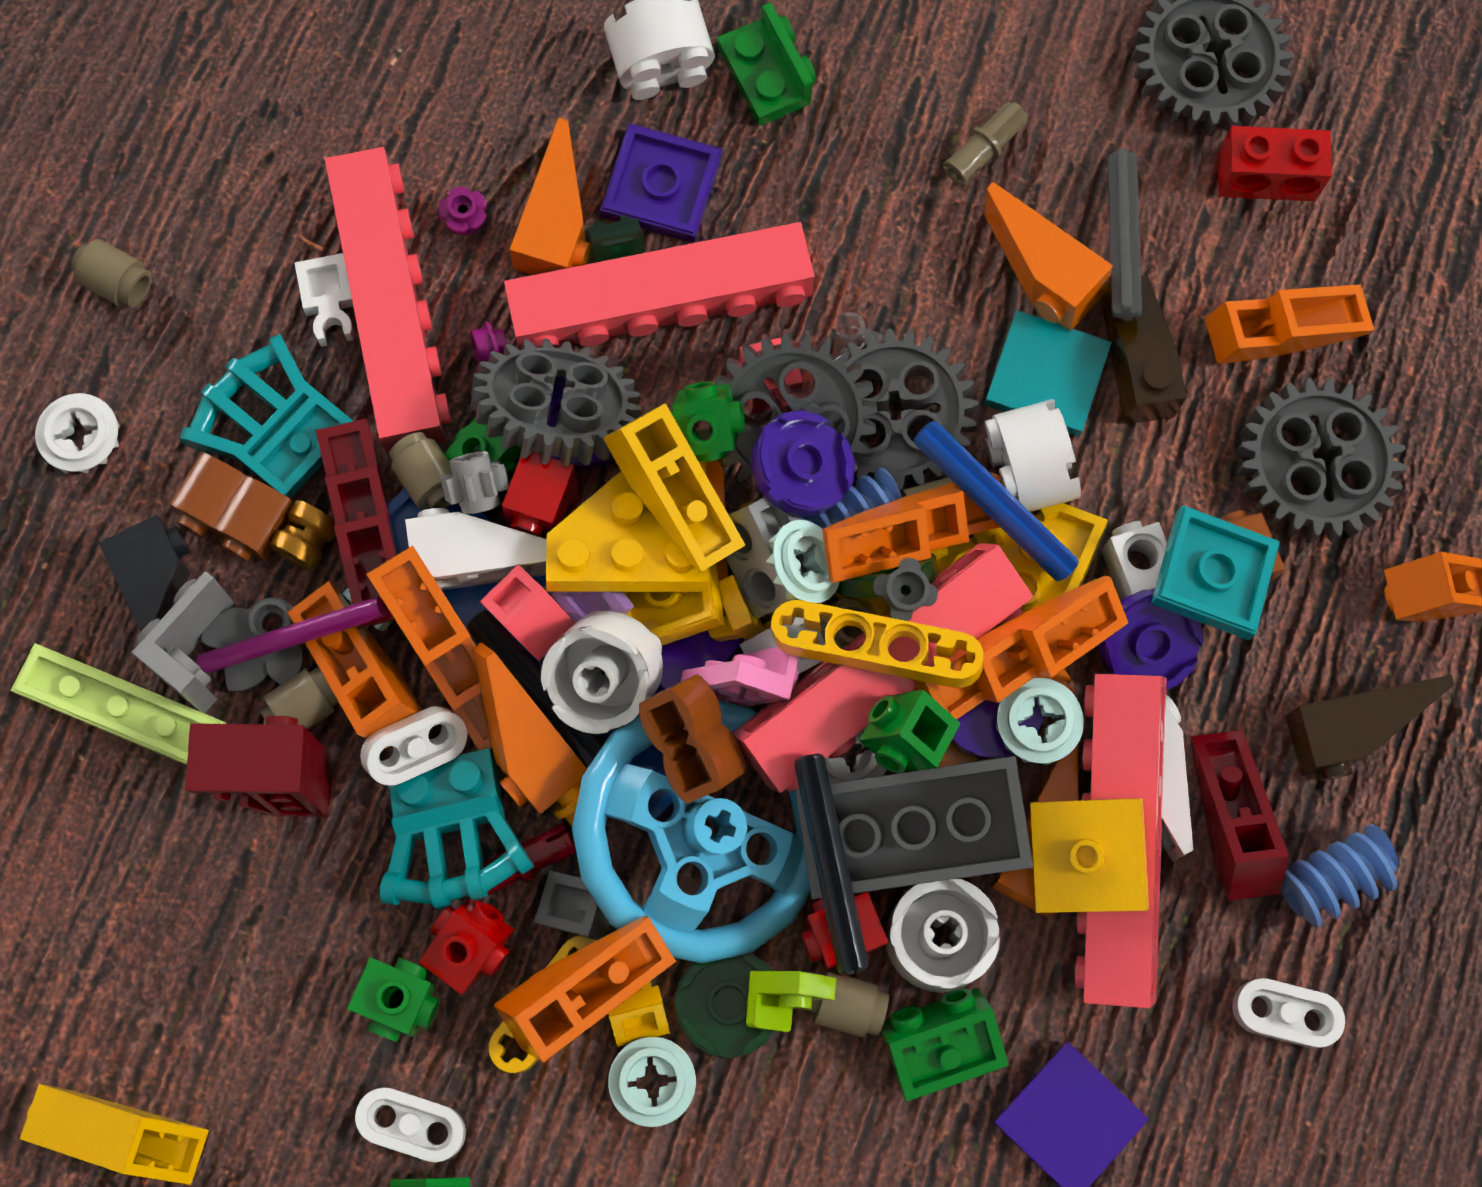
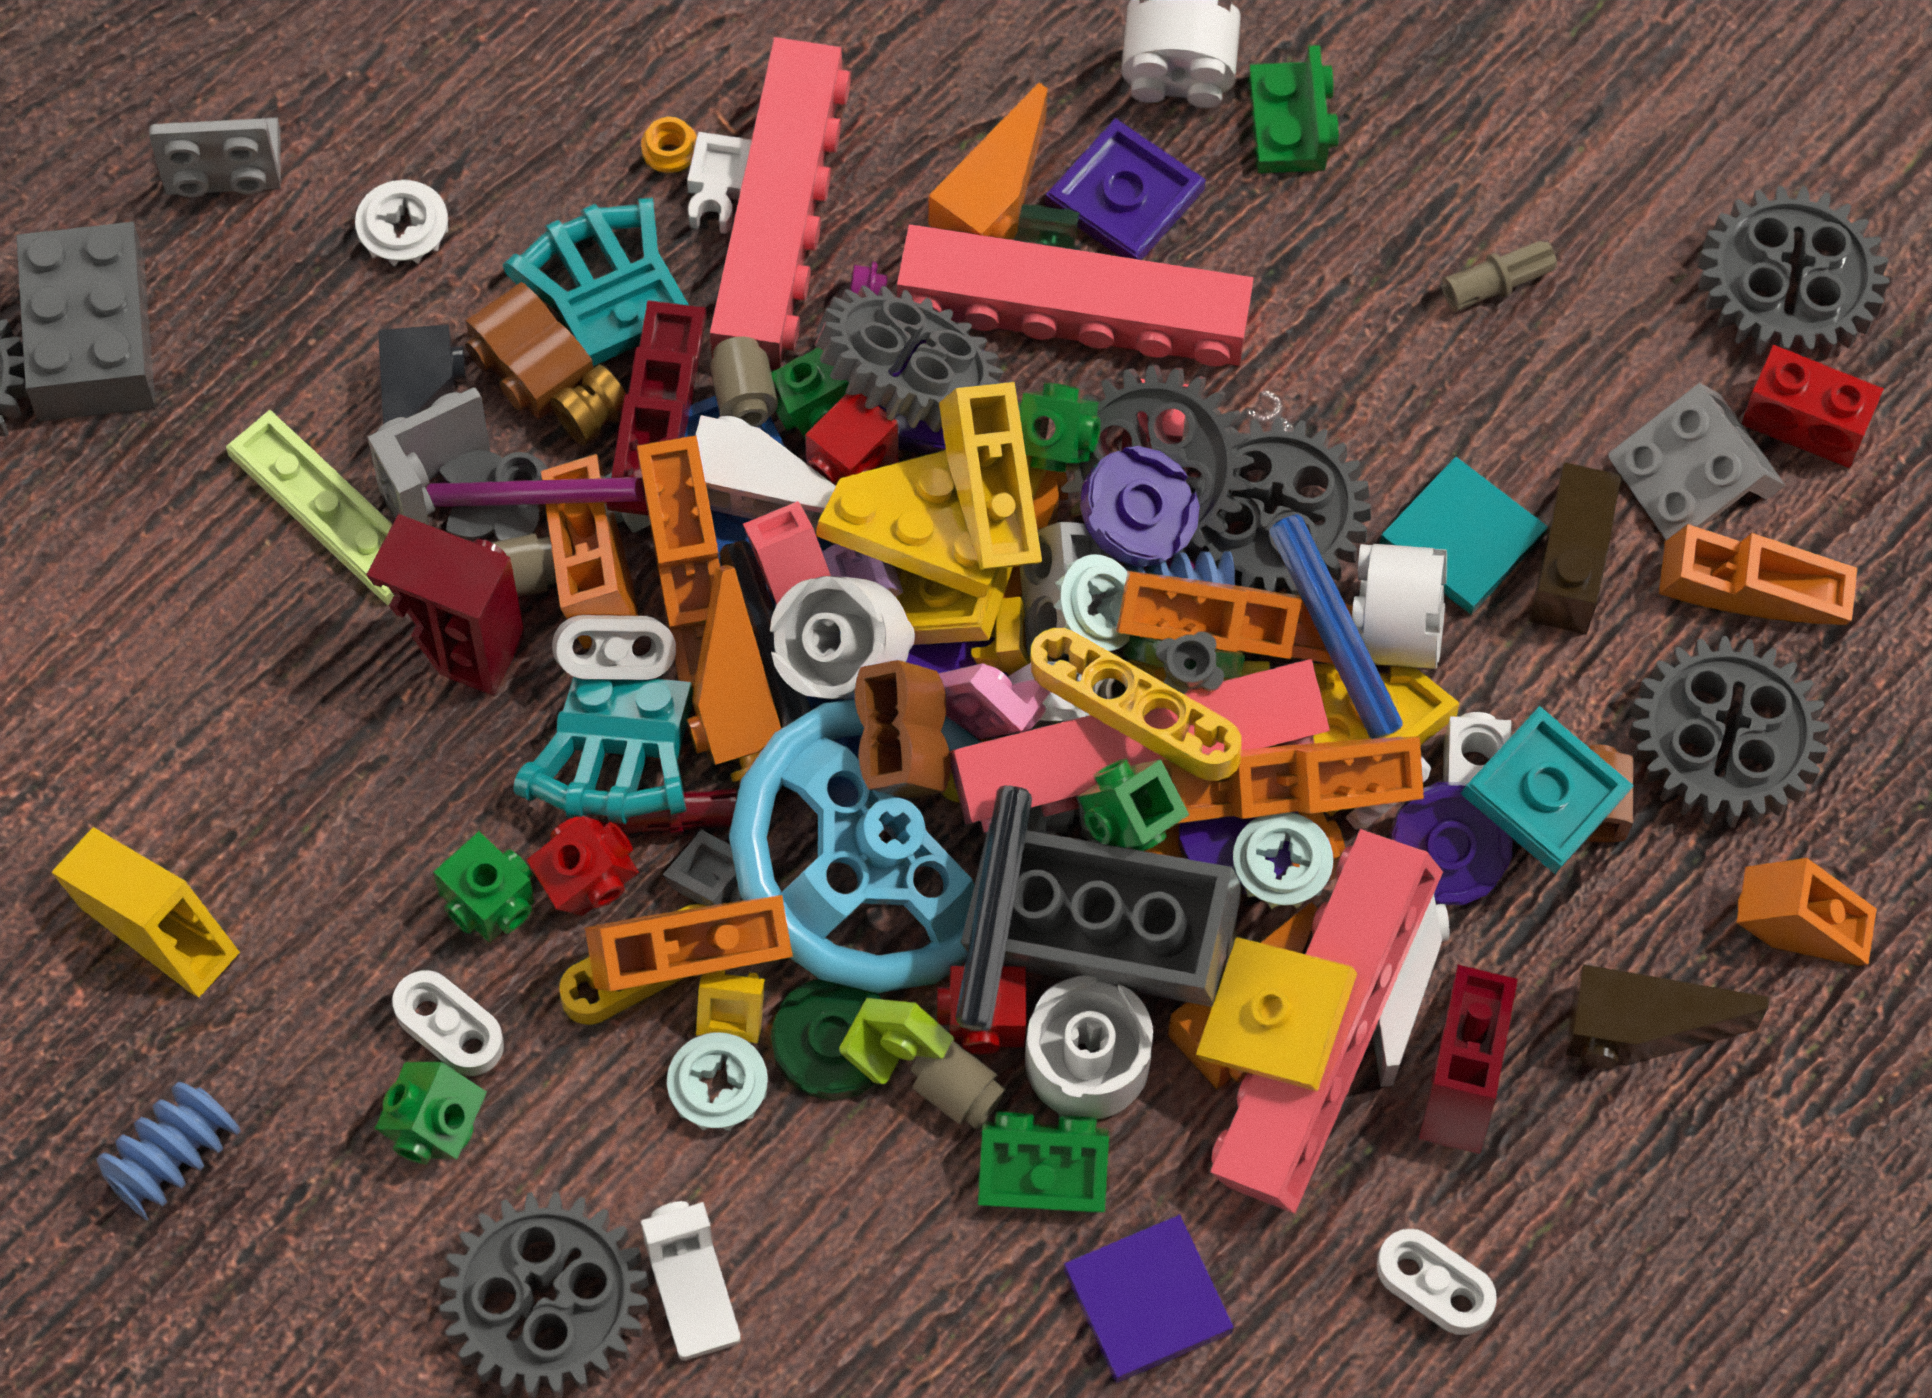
camera: 25 degrees right, 10 degrees down
dark tan brick [71,239,152,307] -> none
magenta plate [438,187,487,235] -> none
light grey gear [440,451,509,514] -> none
orange slope [984,182,1113,331] -> none
dark grey axle [1108,148,1142,322] -> none
medium blue piece [1281,824,1399,928] -> none
none -> light orange plate [641,117,697,173]
none -> light grey bracket [1609,382,1786,540]

